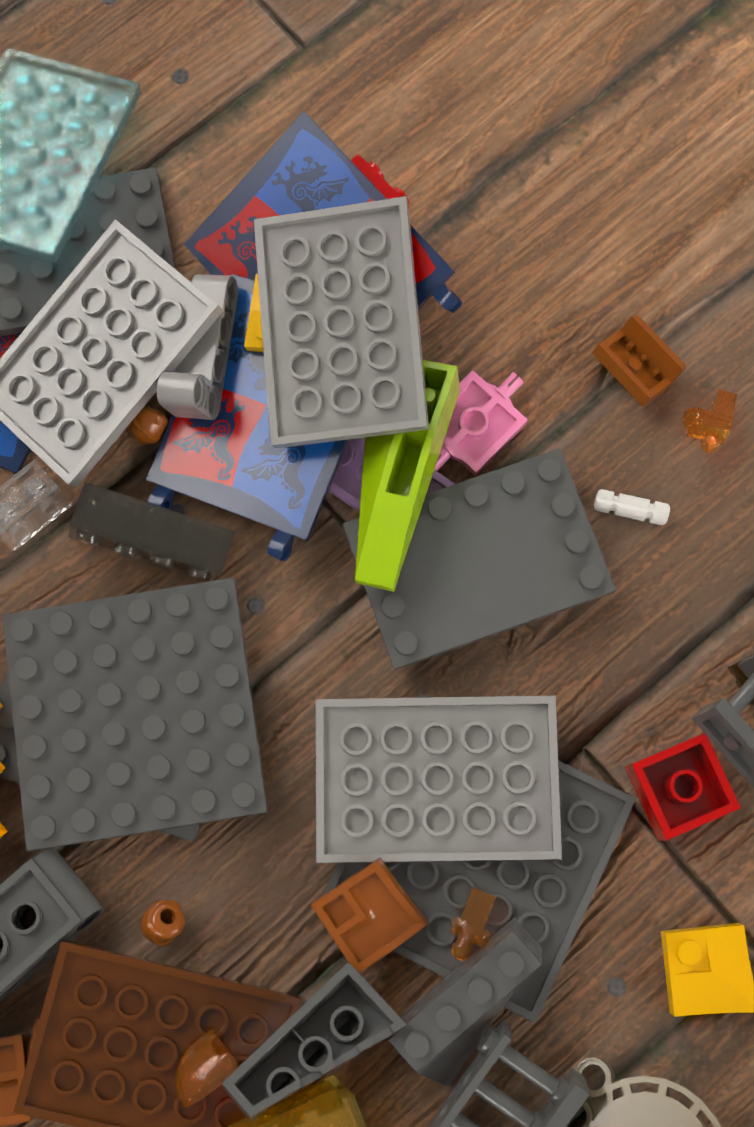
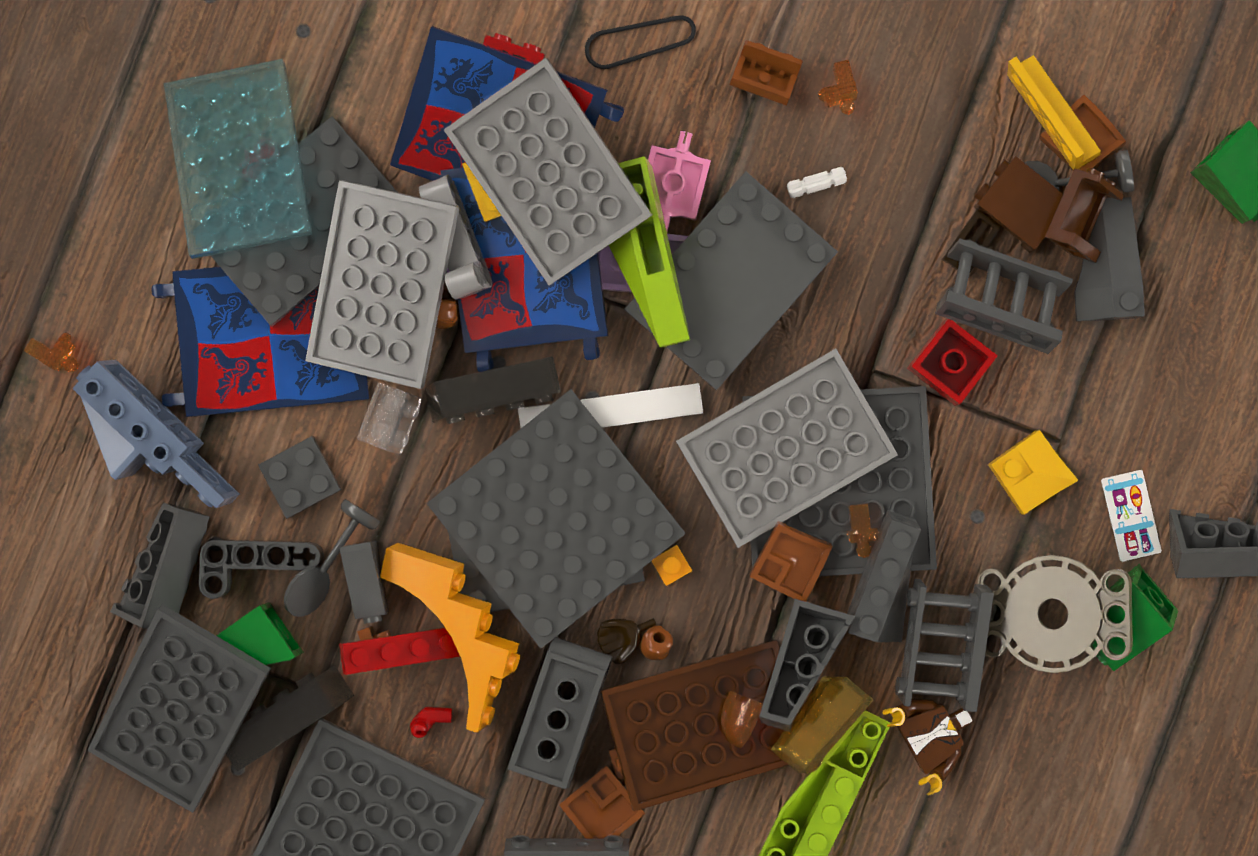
camera: 35 degrees left, 10 degrees up
none -> white tile [518,383,703,428]
none -> black piece [585,15,696,69]
none -> dark brown piece [597,618,657,664]
none -> light orange plate [652,544,692,586]

